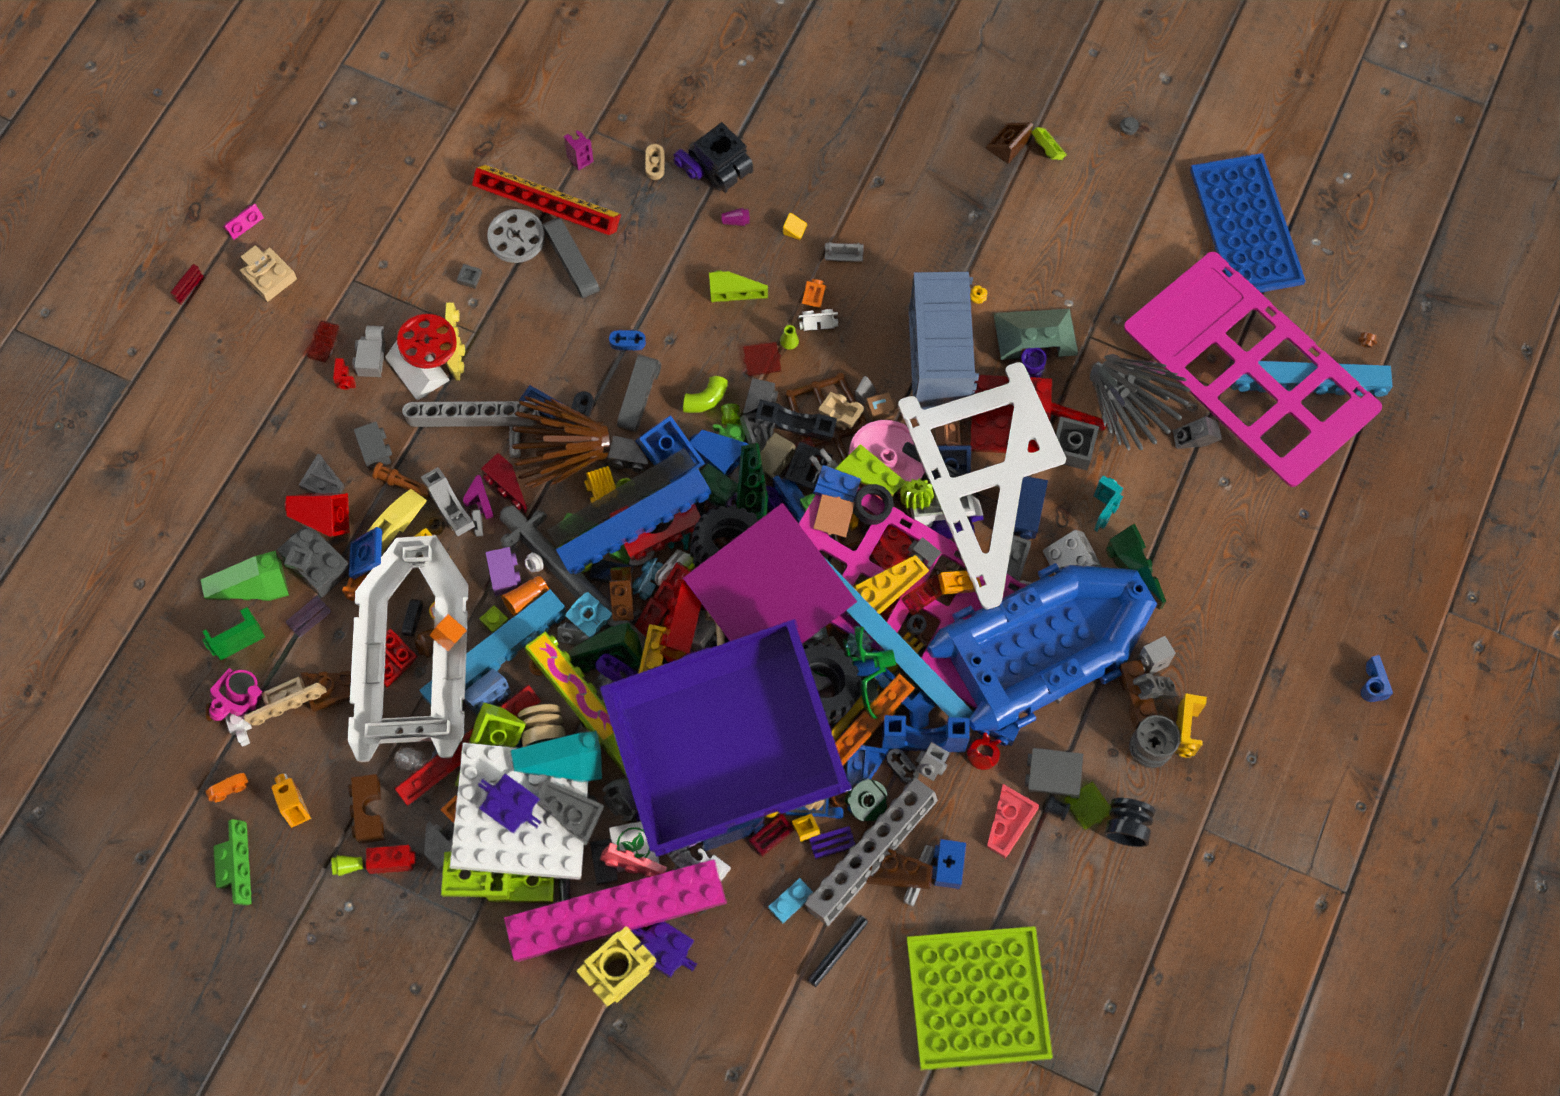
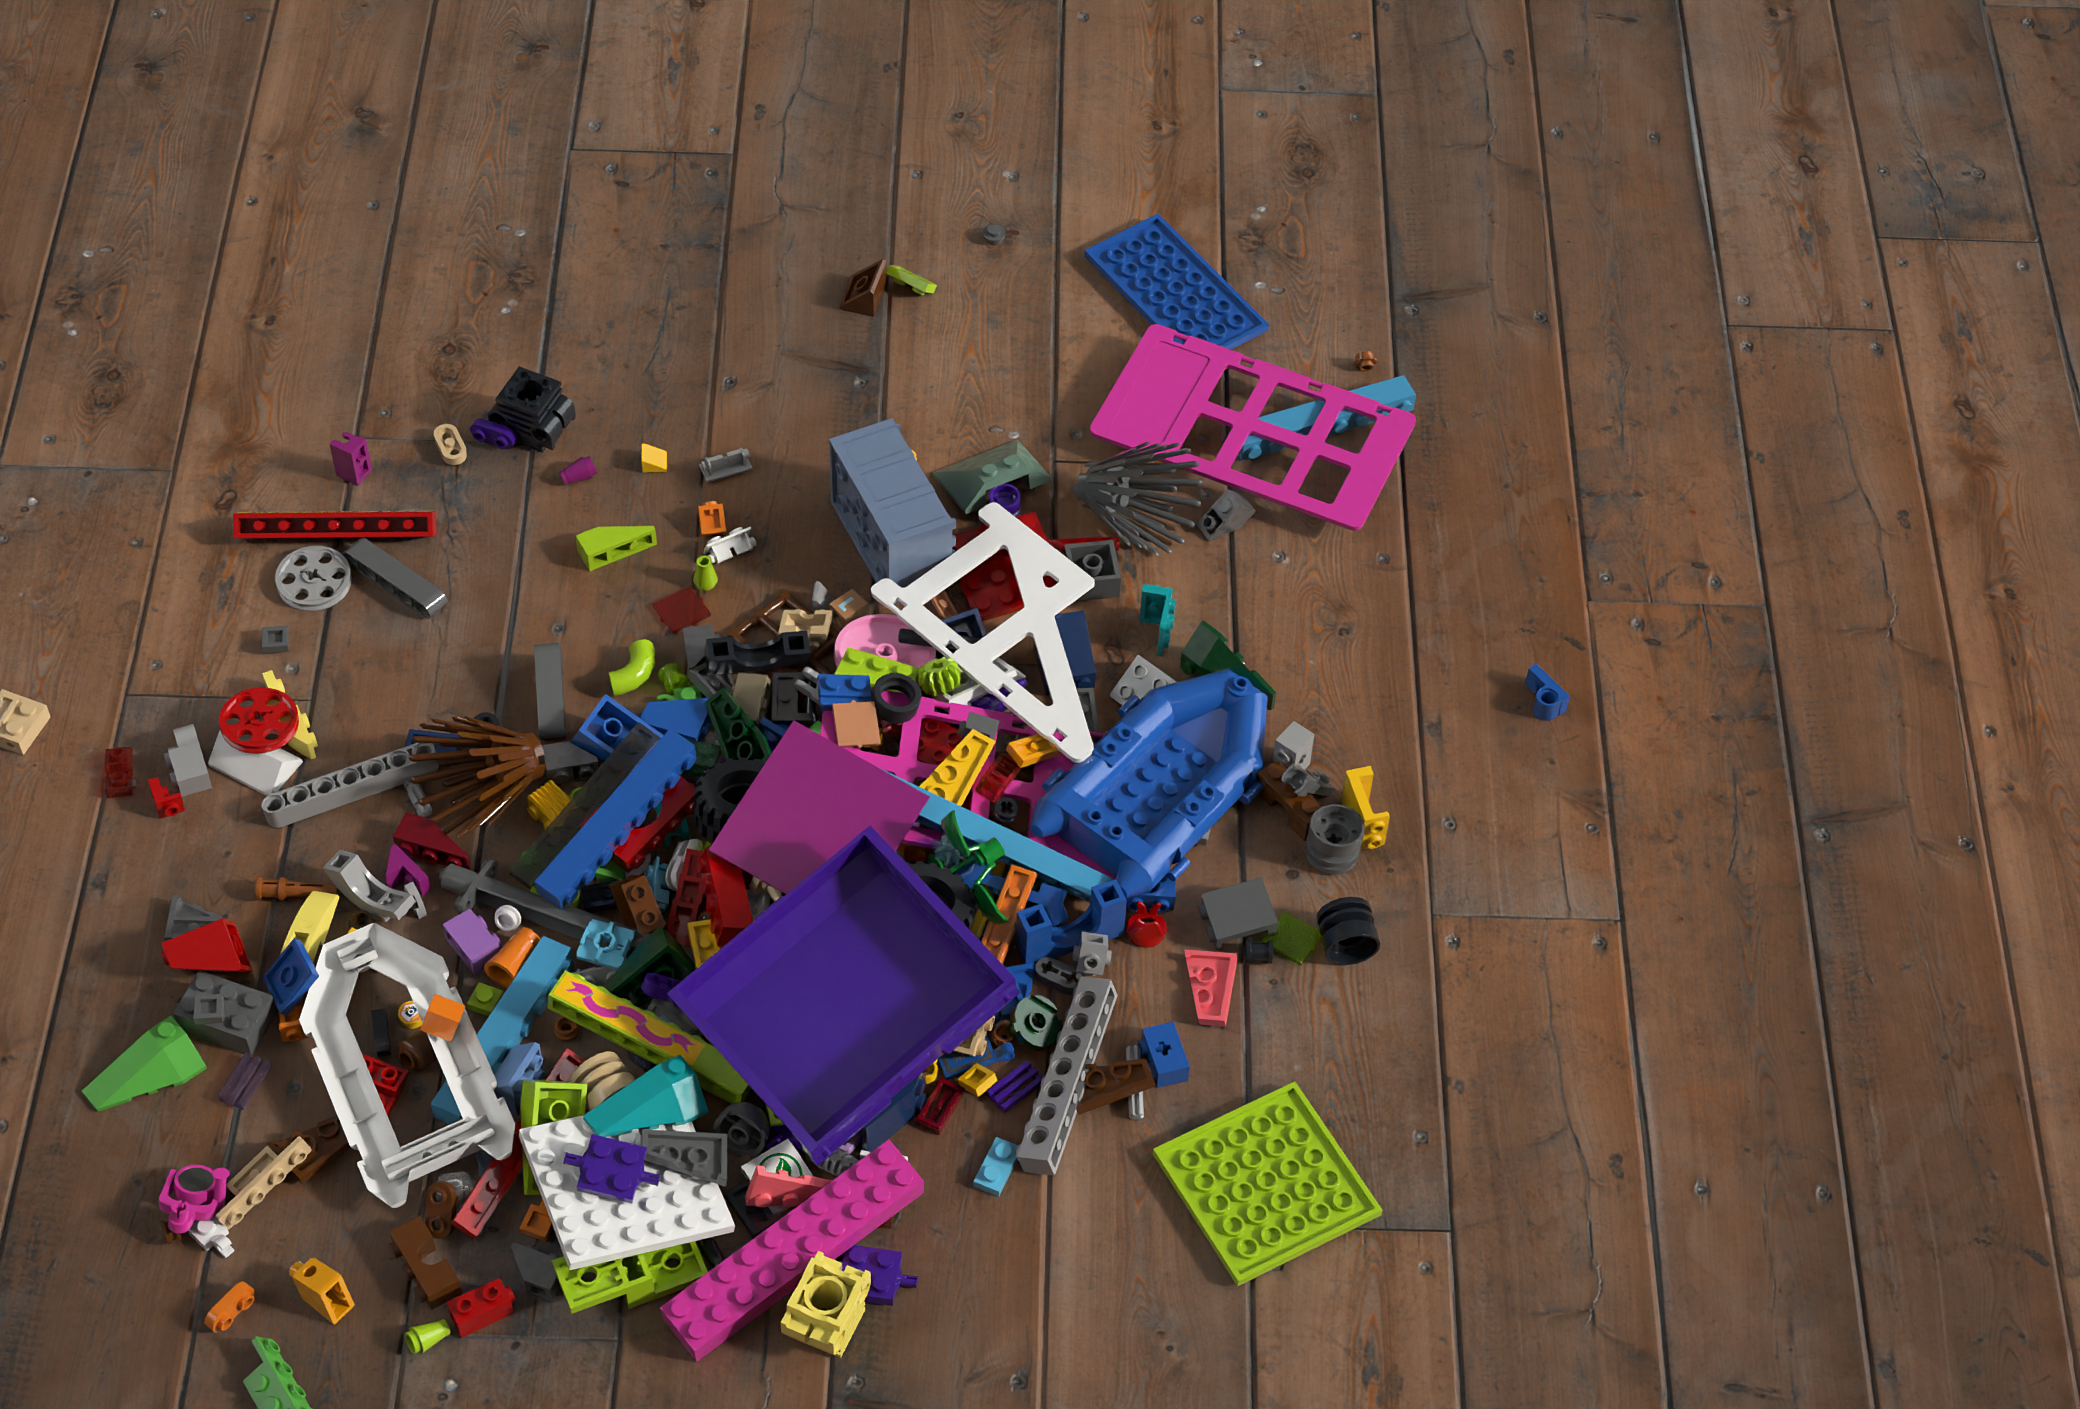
camera: 25 degrees left, 15 degrees down
green panel [202,607,265,660] -> none
dark grey brick [354,422,393,471] -> none
blue beam [609,330,646,351] -> none
black axle [808,915,868,987] -> none
none -> reddish brown plate [425,1181,456,1239]

